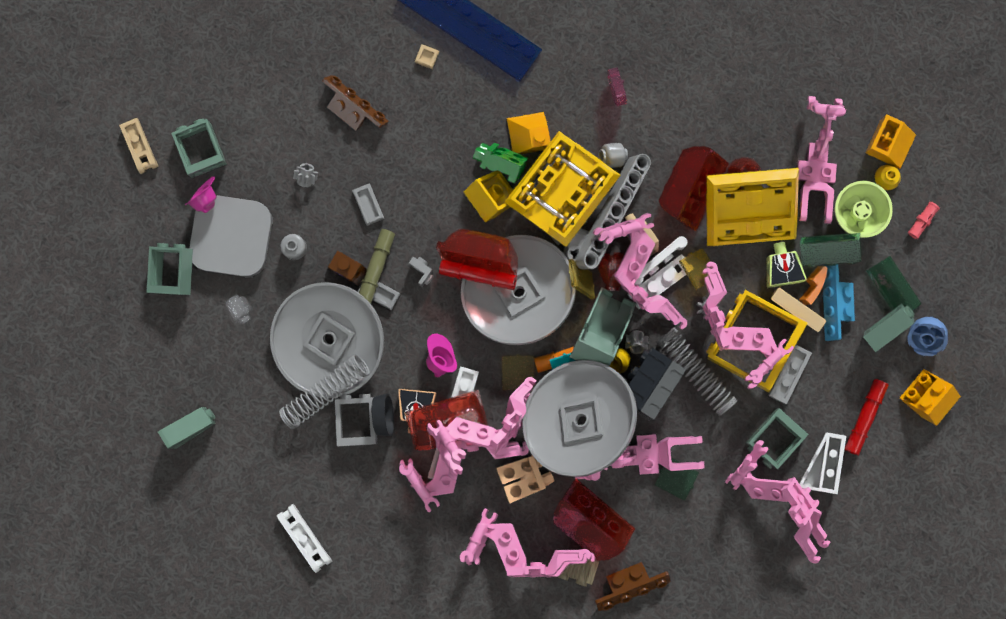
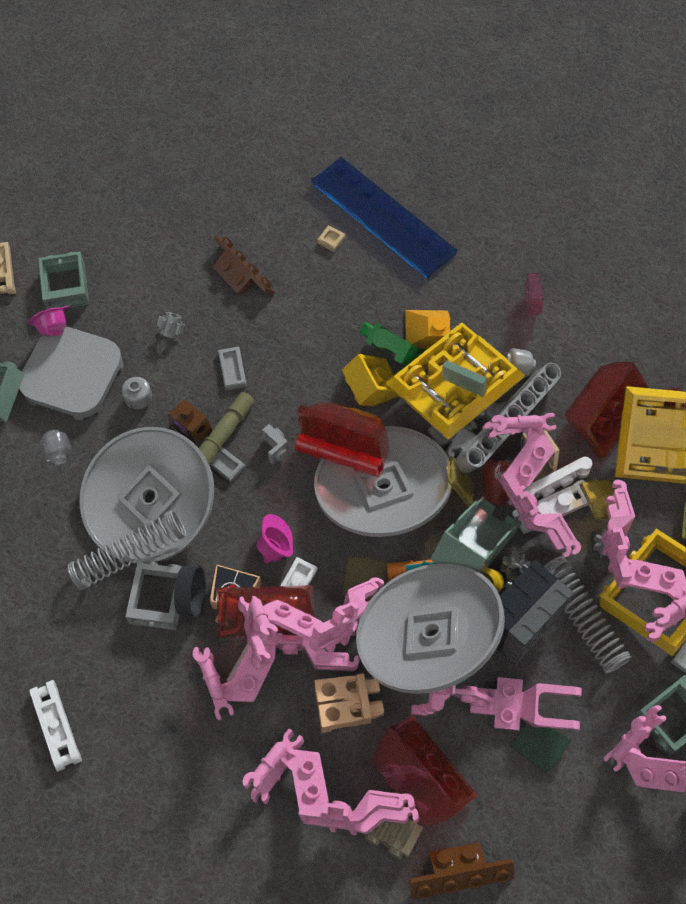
camera: 10 degrees right, 20 degrees down
none -> sand green tile [442,360,487,397]

